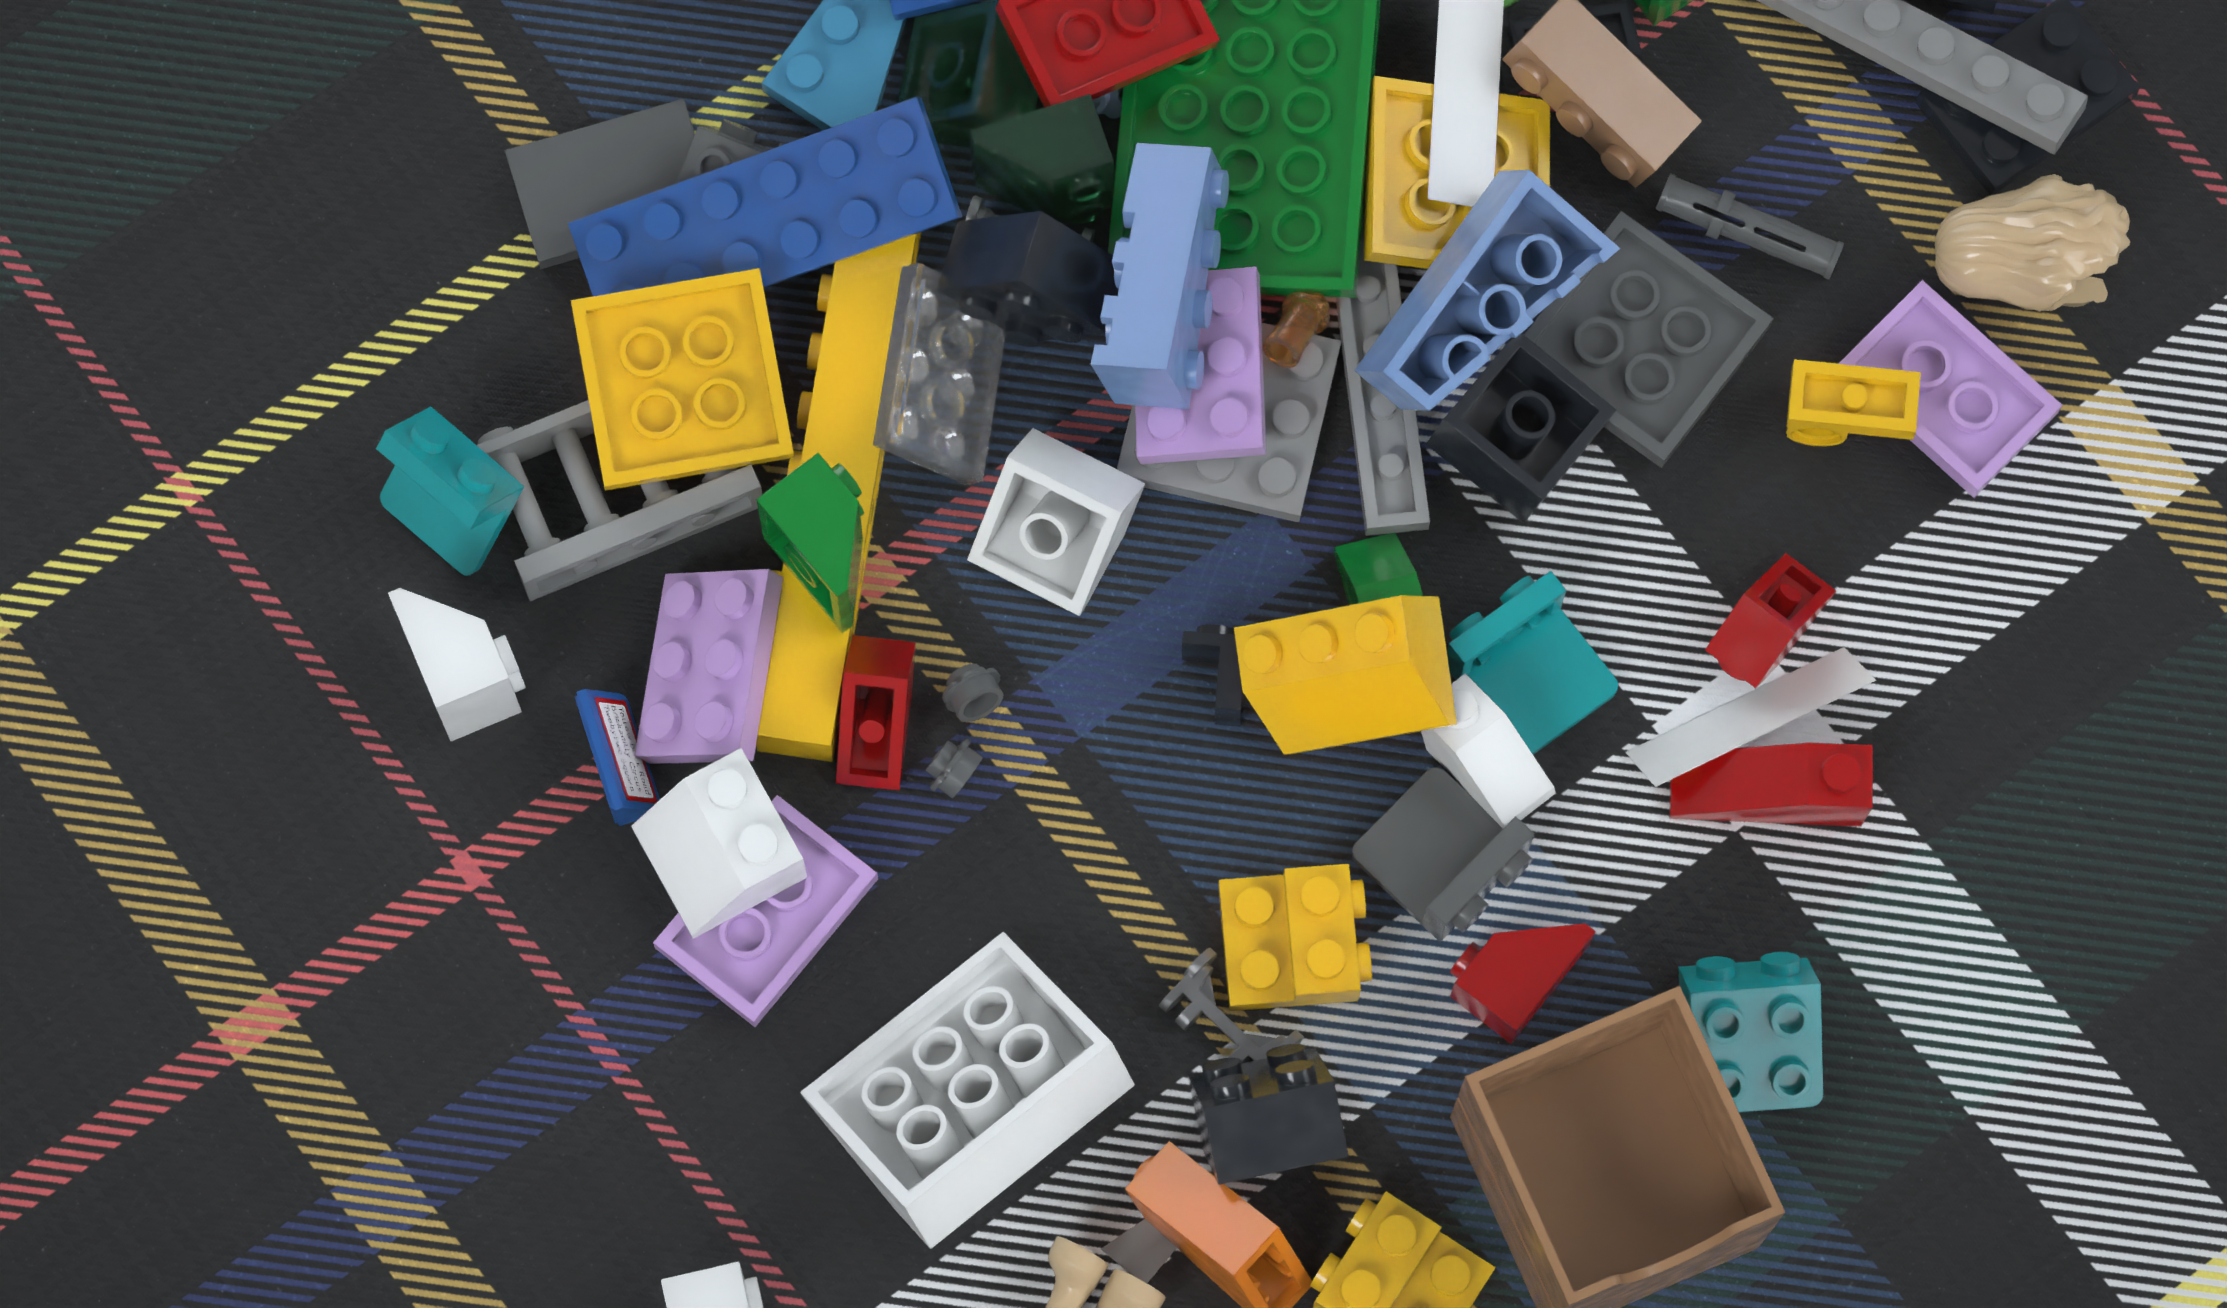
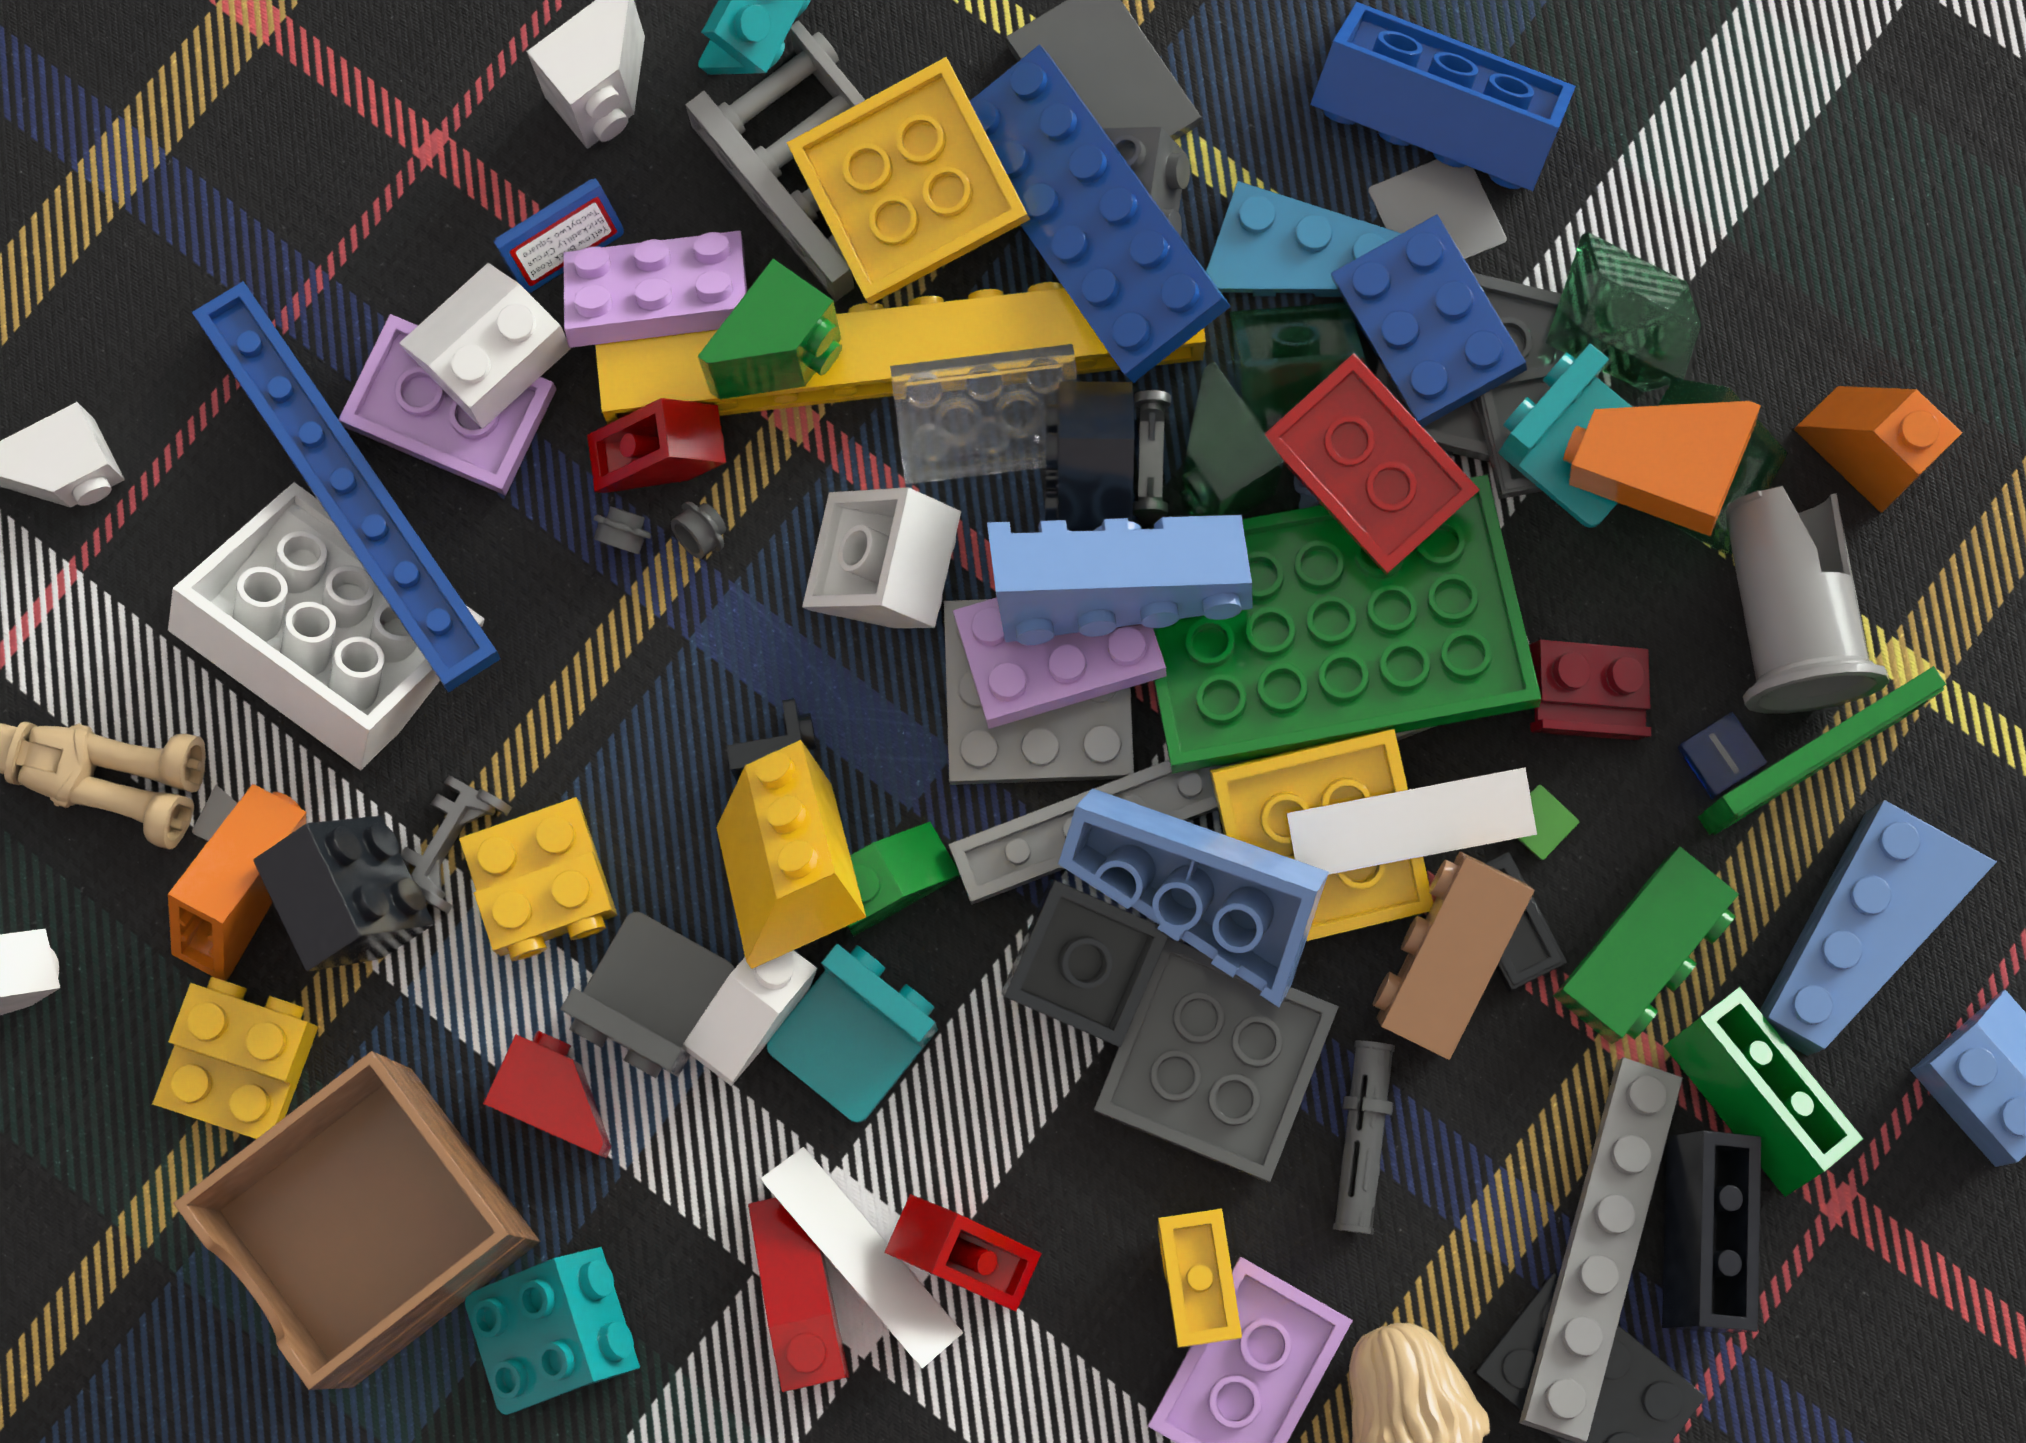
camera: 80 degrees right, 5 degrees up
clear orange pin [1263,292,1330,368] -> none
none -> blue plate [192,281,501,693]

